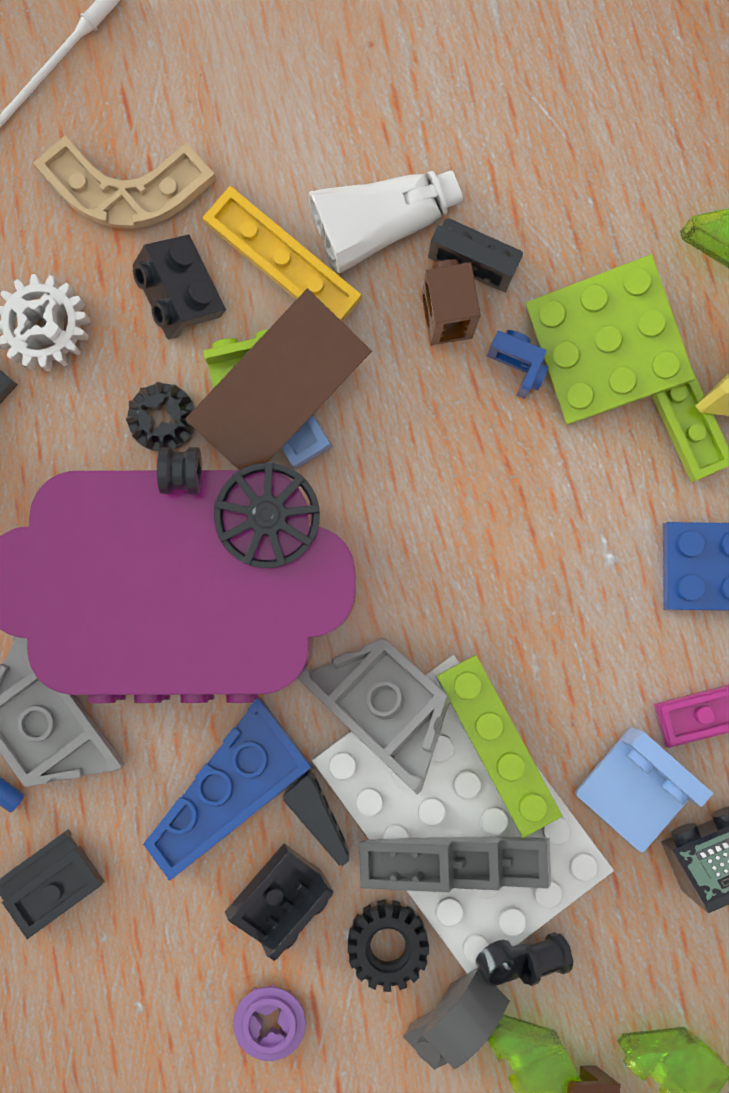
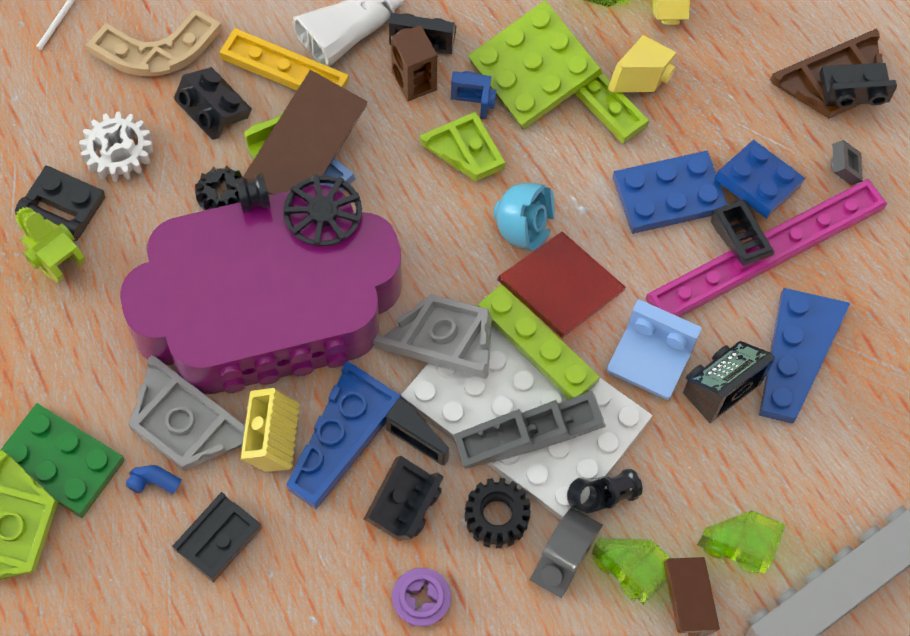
camera: 20 degrees left, 20 degrees down
none -> light yellow brick [240,388,301,472]
none -> lime wing [419,111,505,182]
none -> medium azure cylinder [494,183,555,251]
none -> clear red piece [497,231,626,338]

